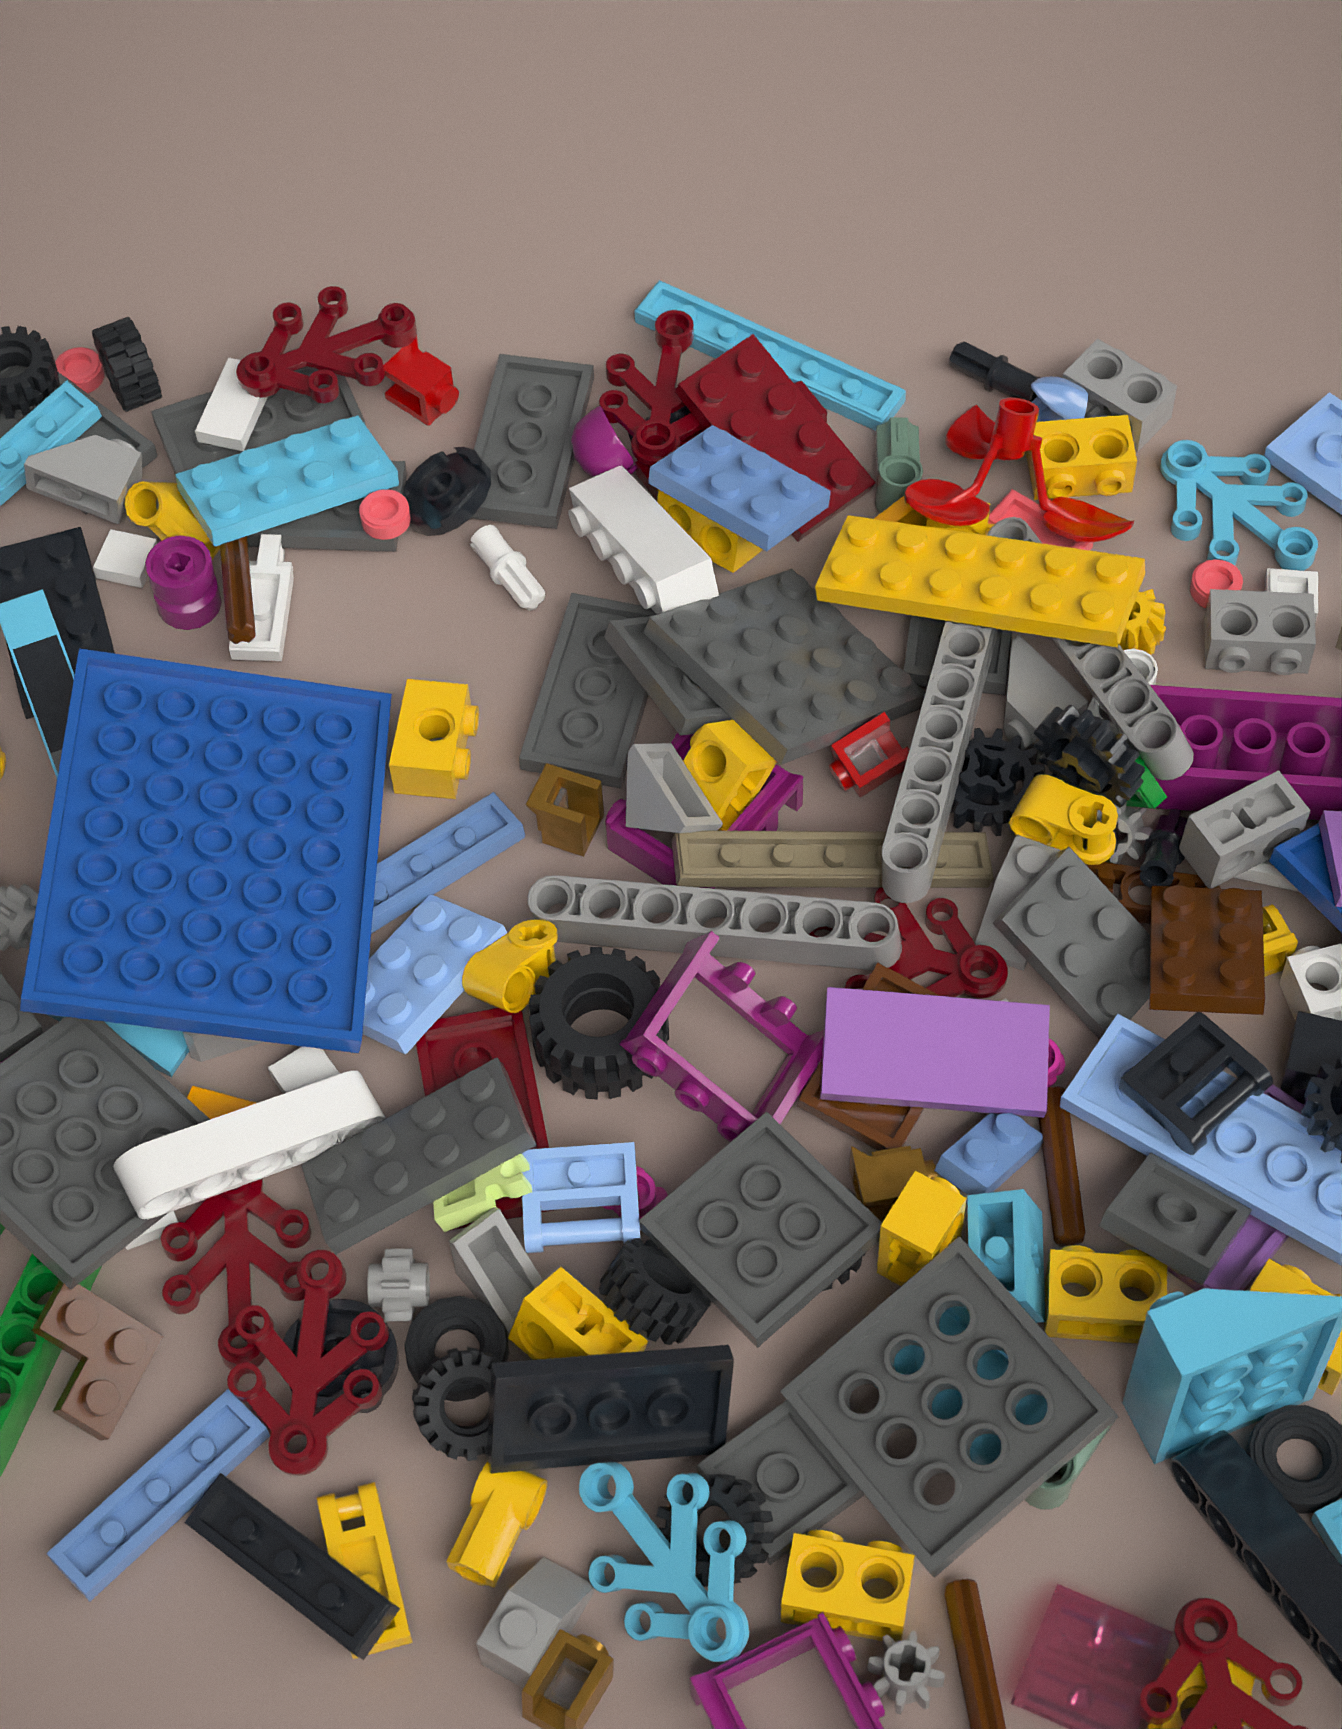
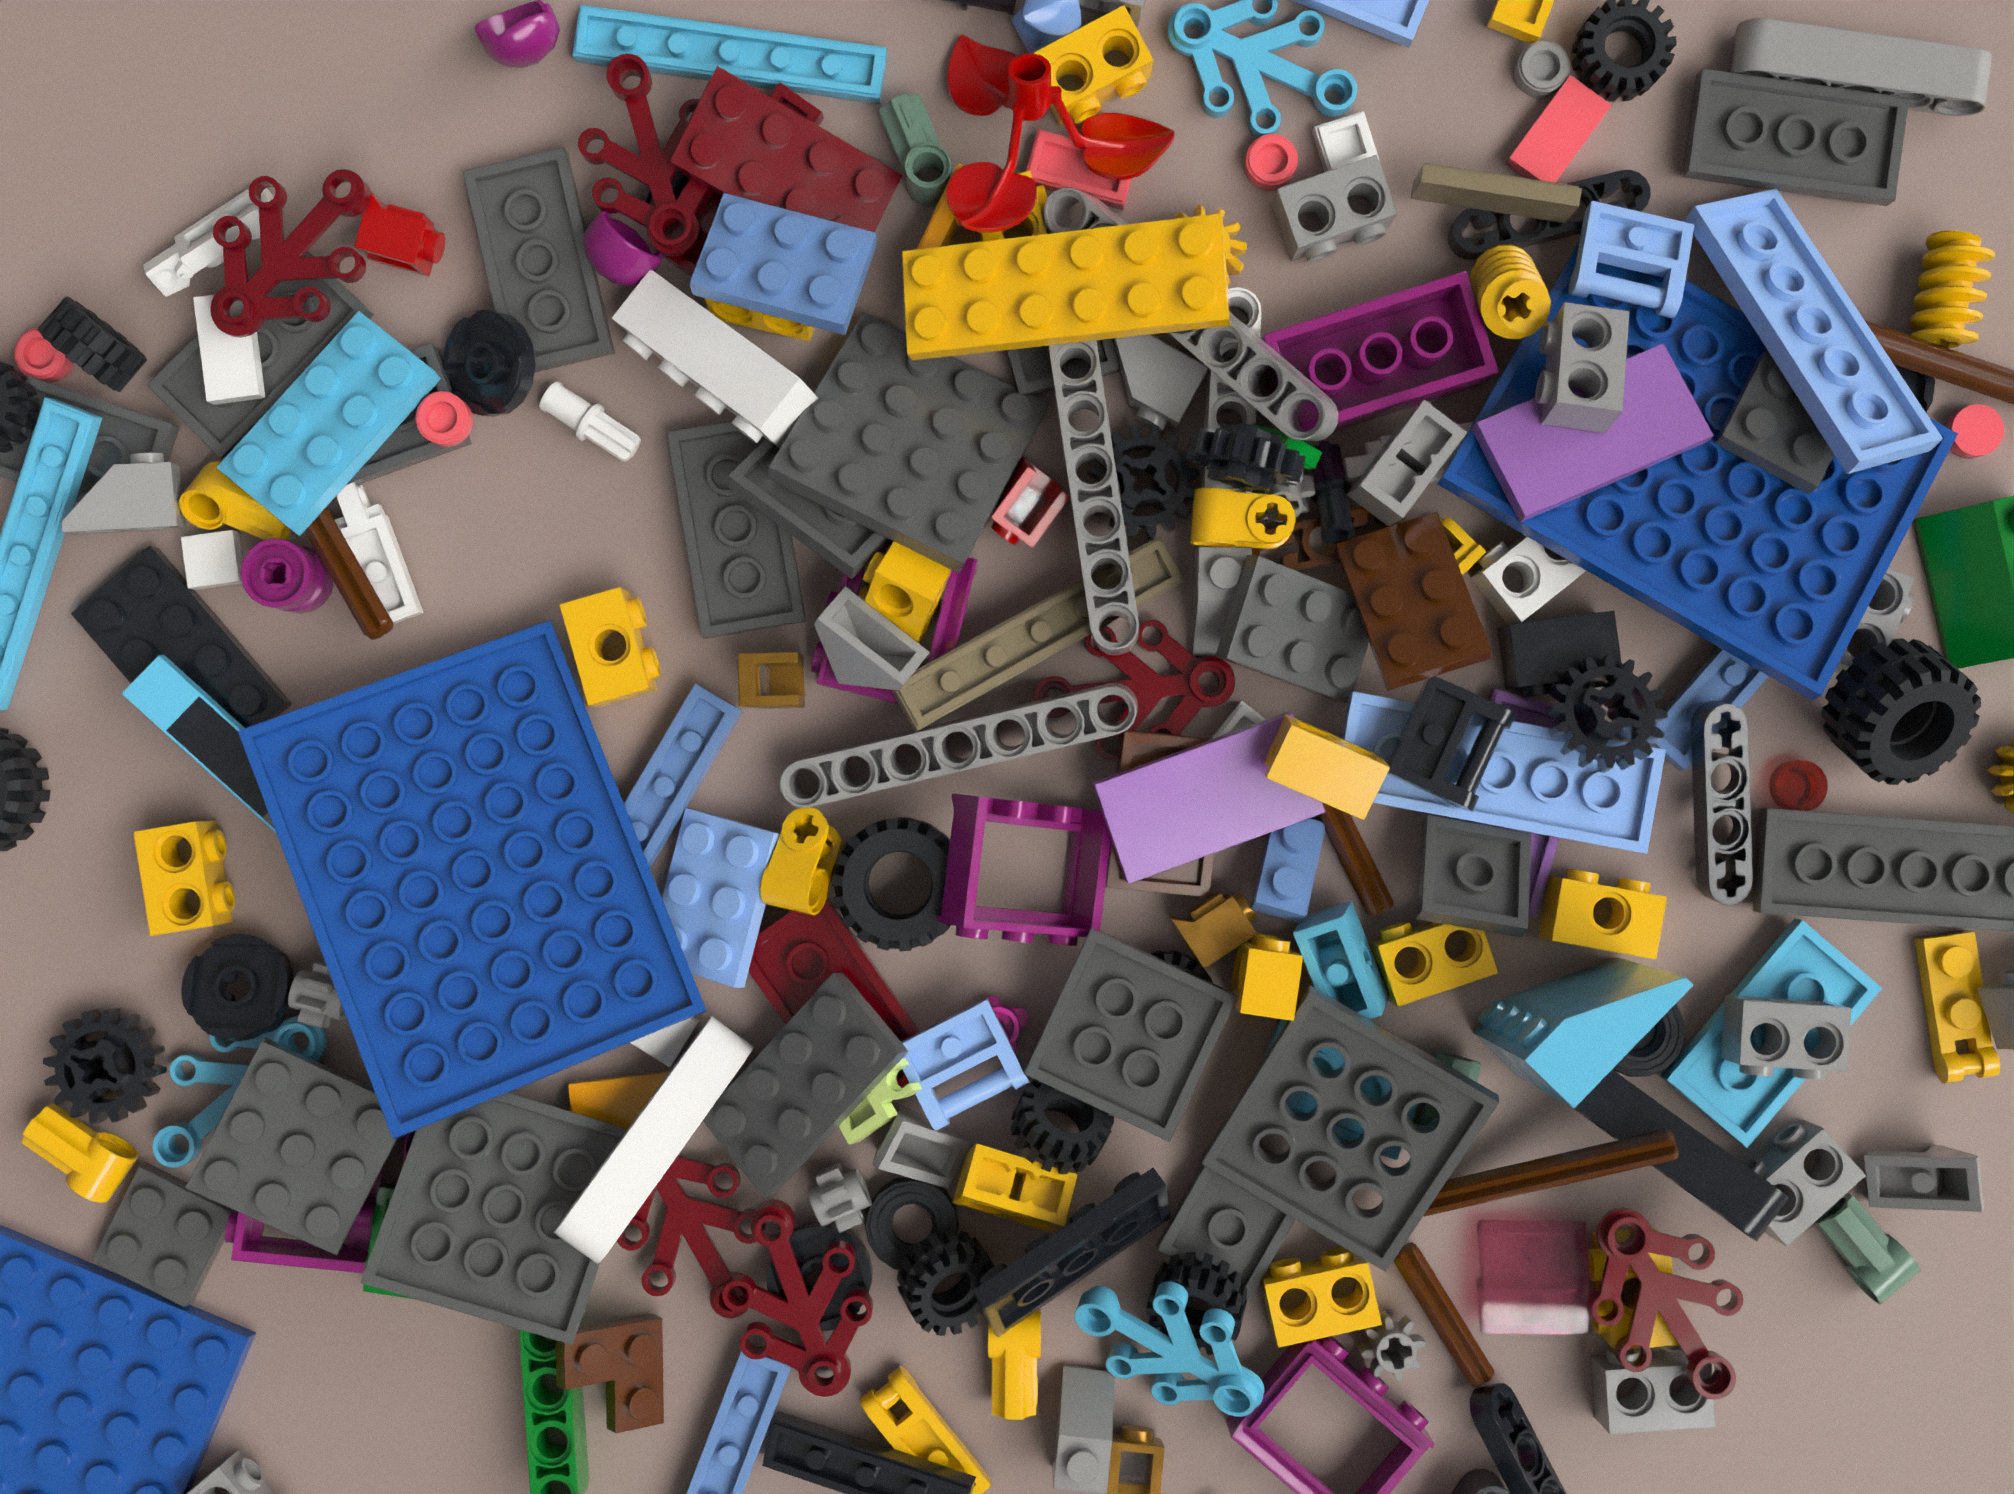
camera: 25 degrees left, 30 degrees up
none -> white hinge [143,188,274,297]
none -> magenta hair [474,0,560,68]
none -> yellow hinge [1264,714,1390,820]
none -> reddish brown axle [1424,1129,1679,1216]

